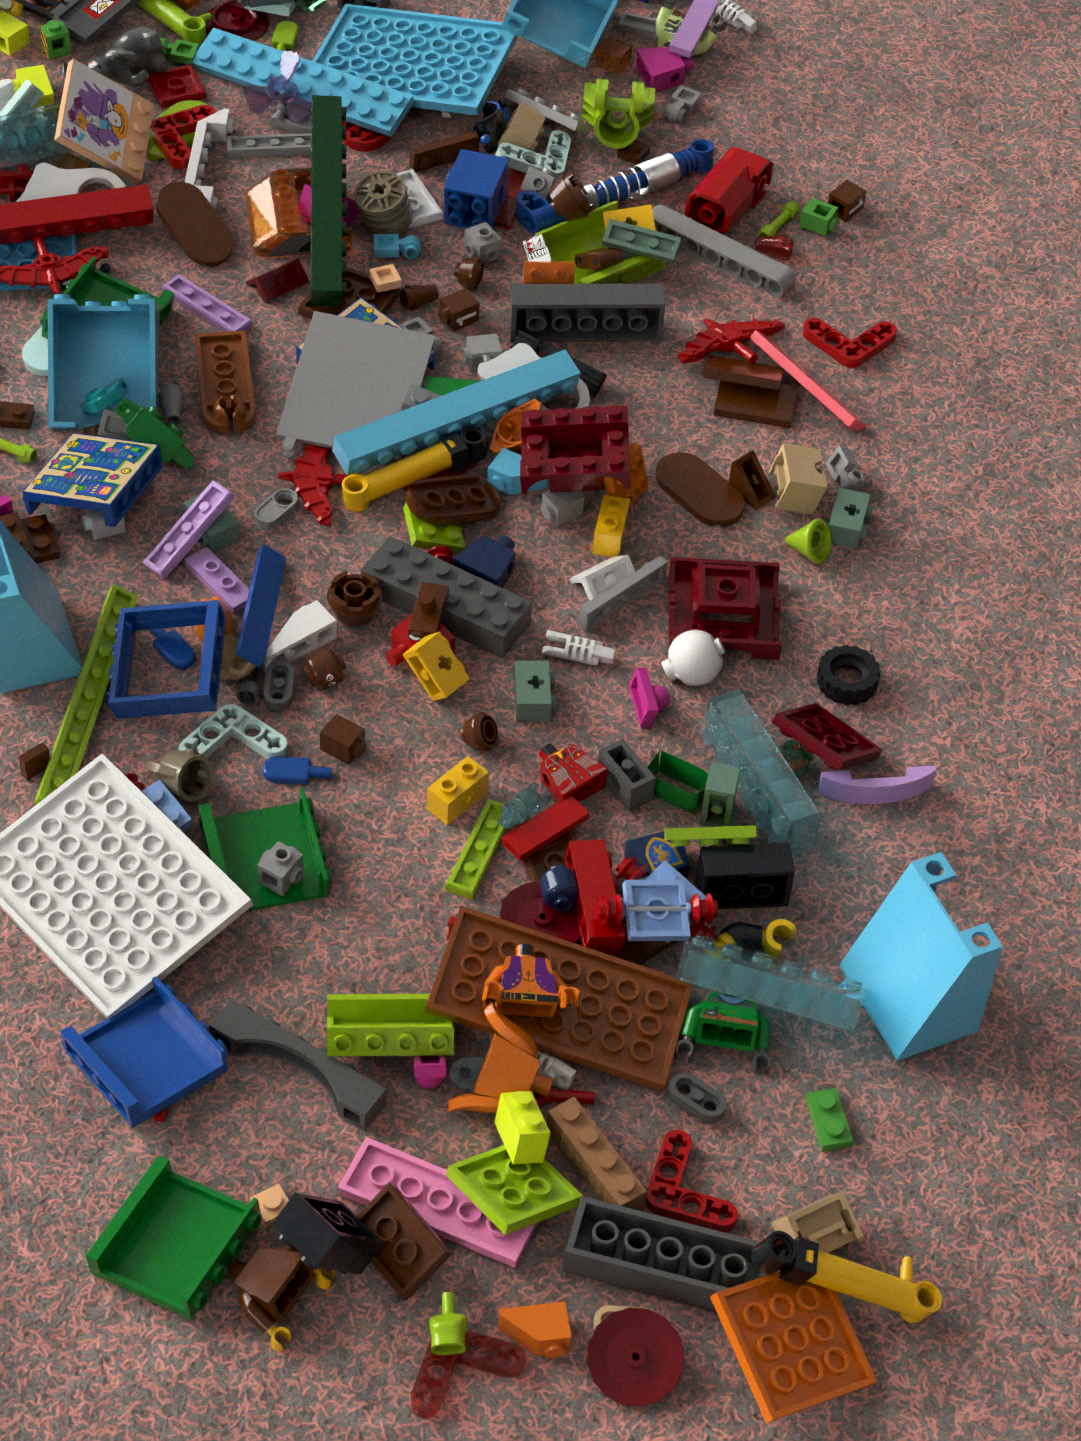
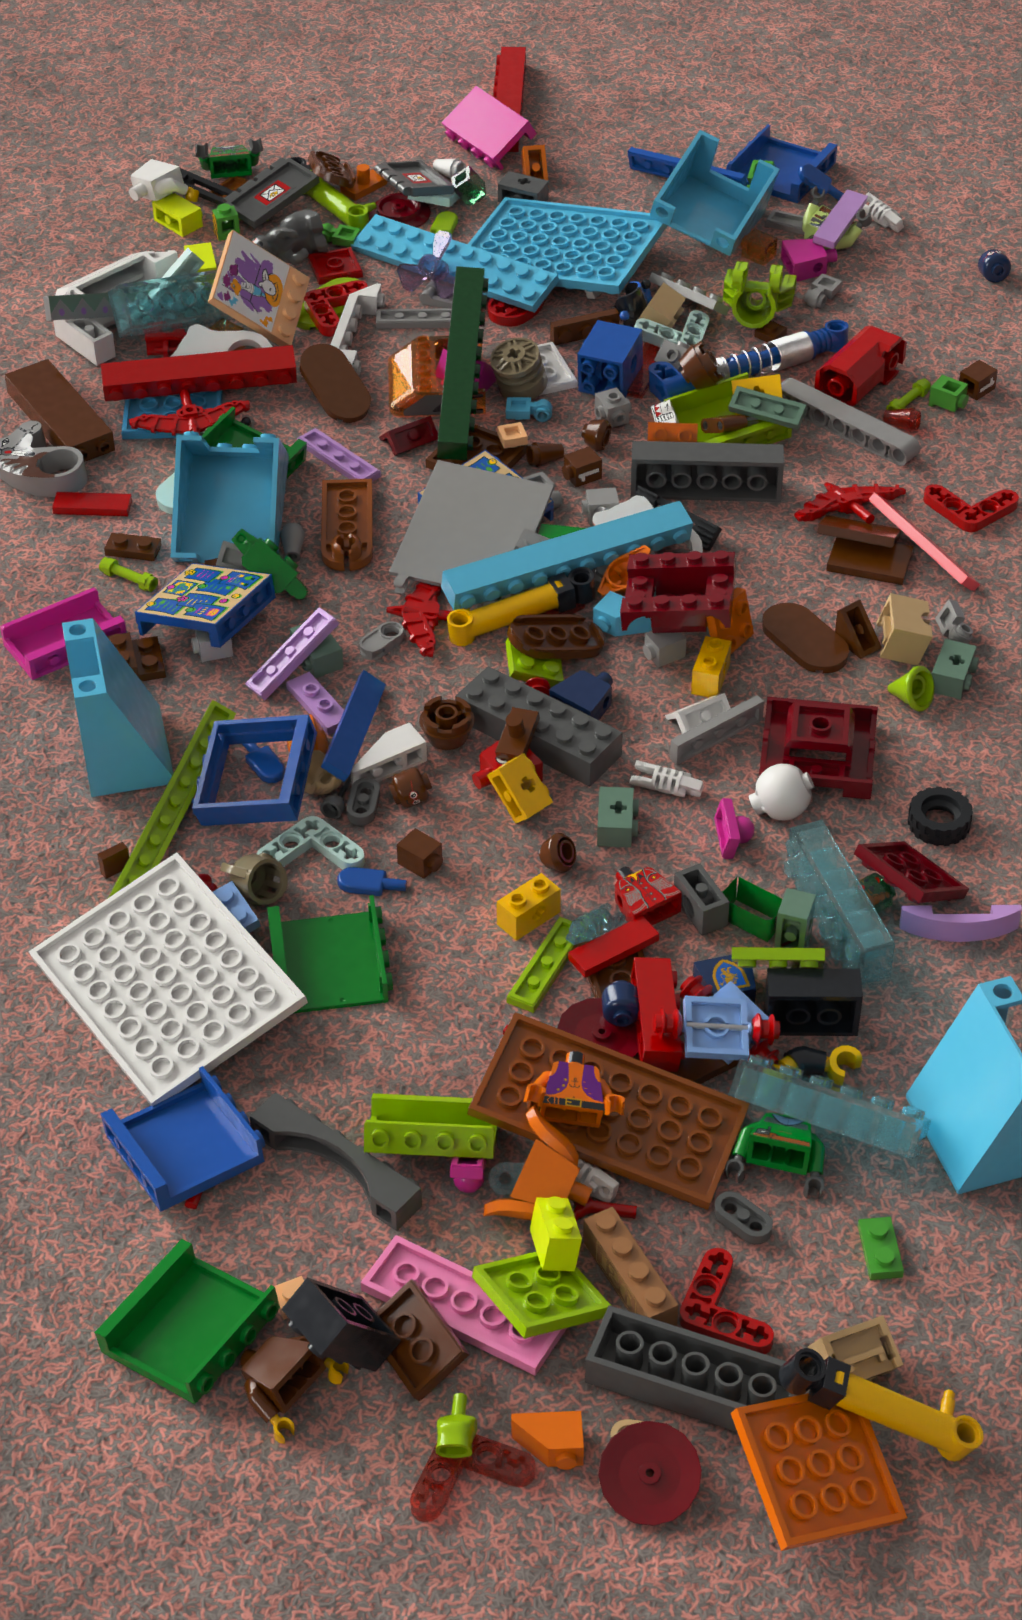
camera: 10 degrees right, 5 degrees down
teal wing [80,377,127,413] -> none
light grey brick [257,841,305,896] -> none
none -> dark blue head [978,249,1011,282]

